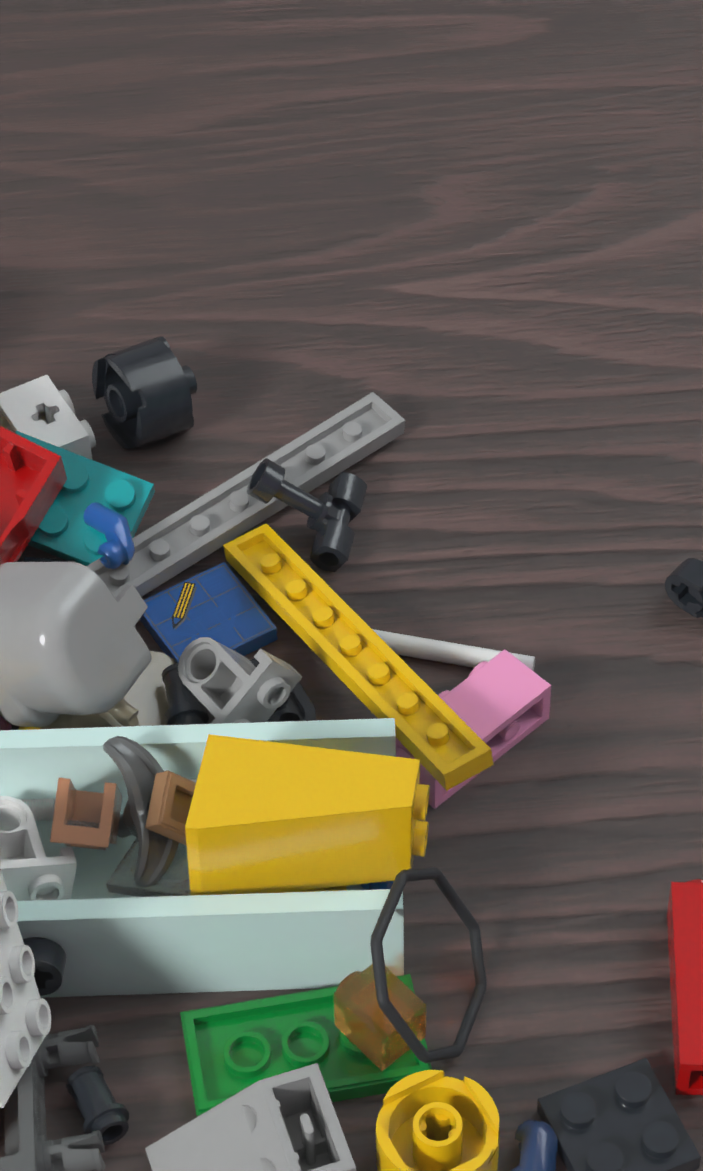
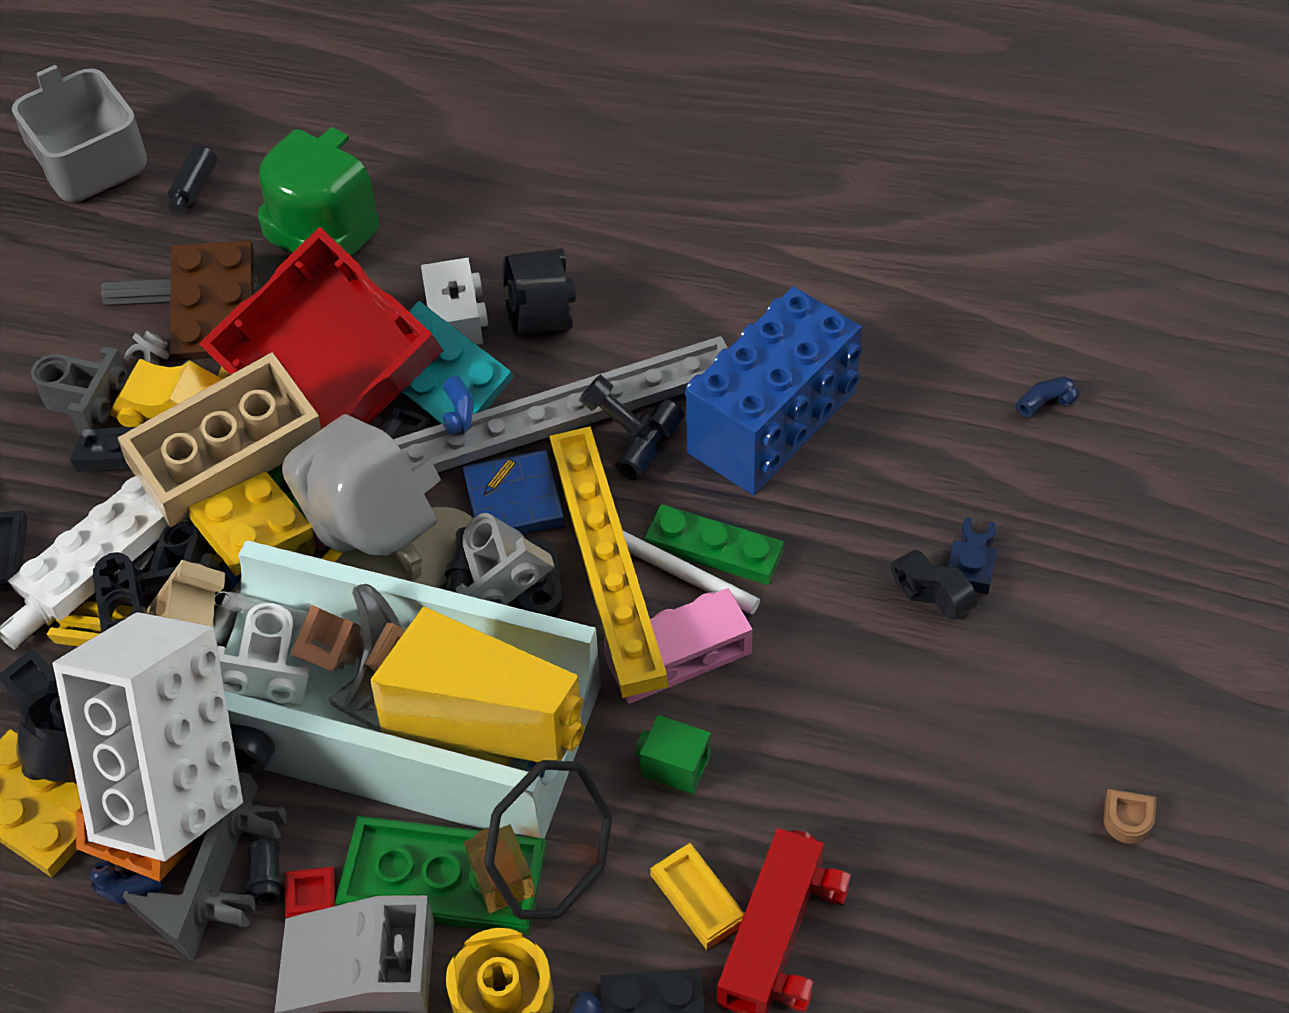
camera: 20 degrees right, 5 degrees up
none -> red tile [285,866,337,918]
none -> green brick [635,715,711,794]
none -> green plate [645,504,784,585]
none -> yellow tile [650,843,745,950]
none -> blue brick [685,286,863,496]

